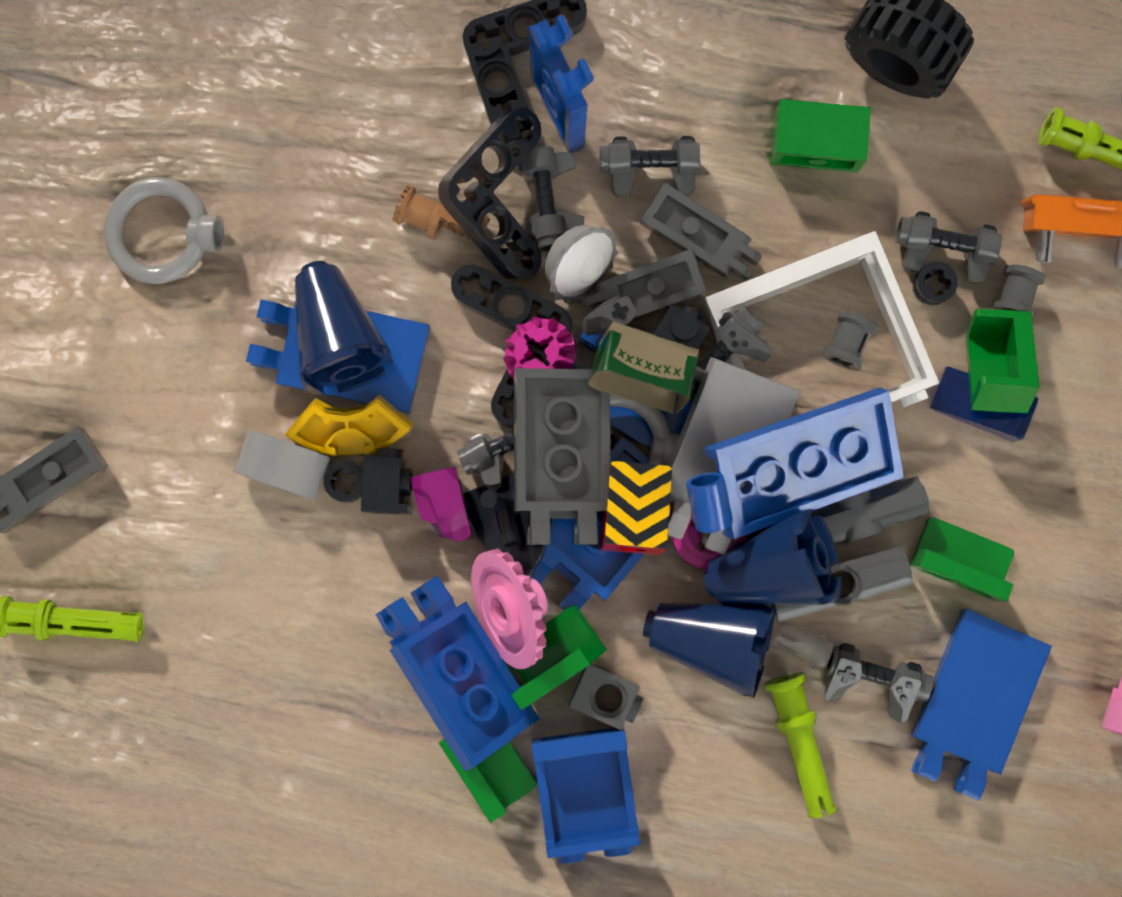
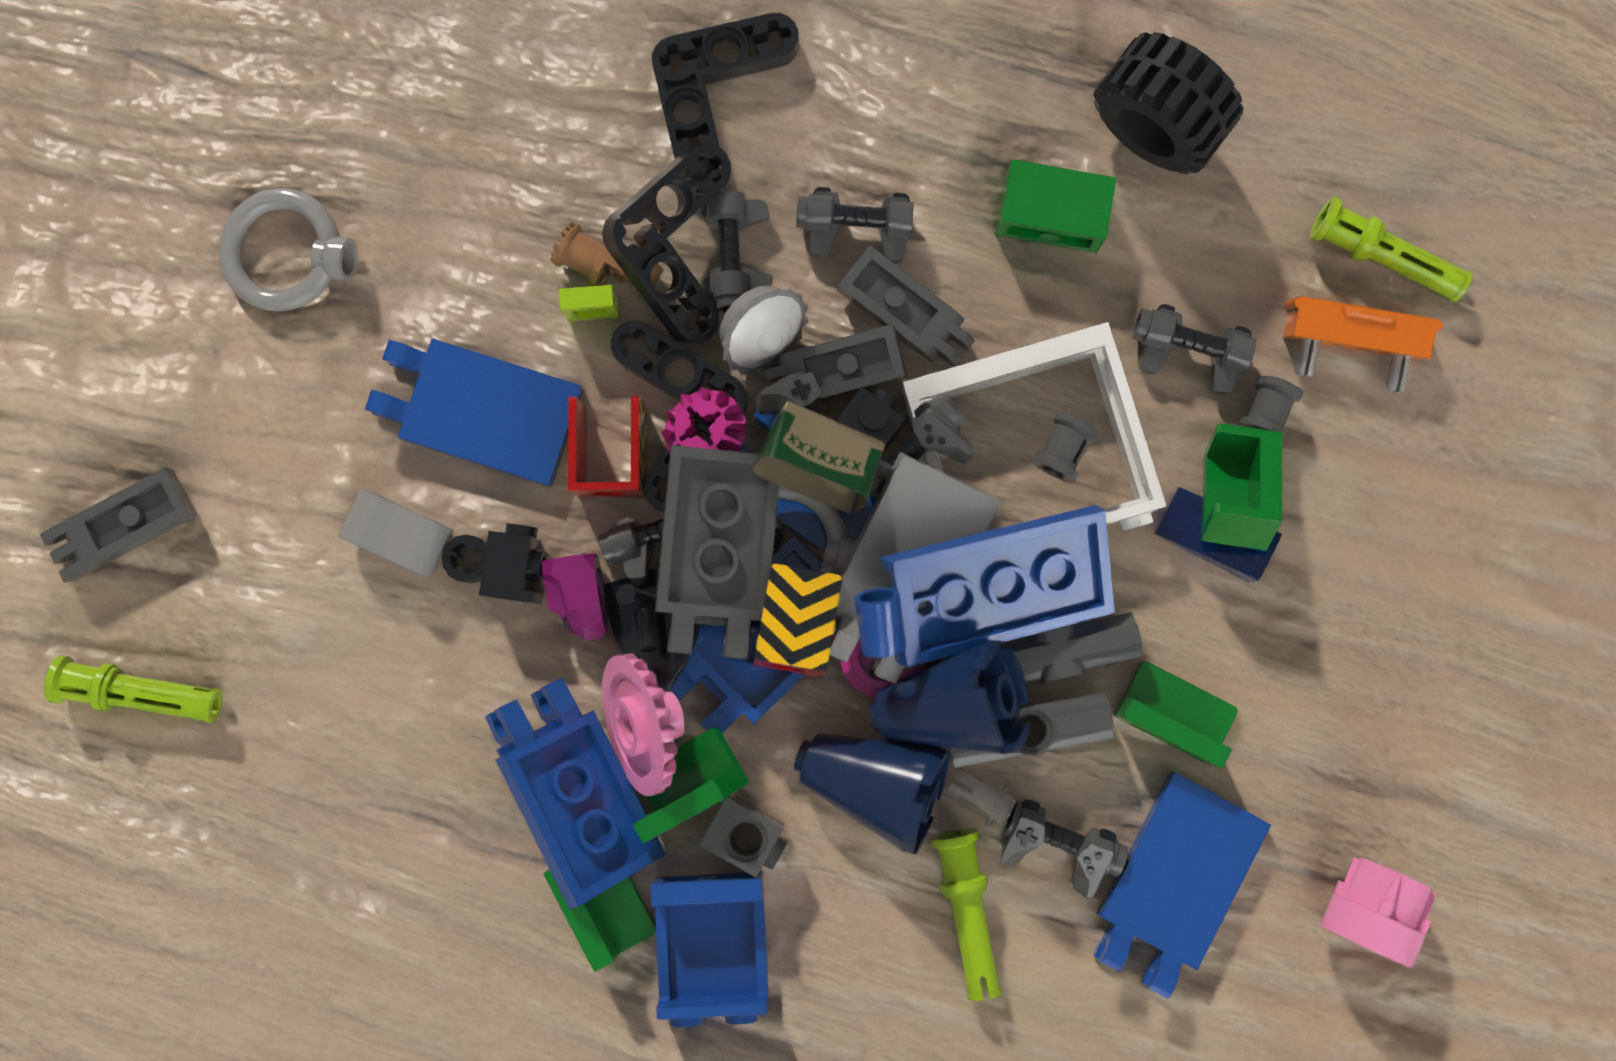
camera: 10 degrees right, 0 degrees up
yellow tile [284,394,414,456] -> none
dark blue cone [294,261,393,395] -> none
blue tile [529,15,594,153] -> none
black bush [912,262,958,306] -> none
none -> lime tile [559,285,620,321]
none -> red piece [568,396,647,498]

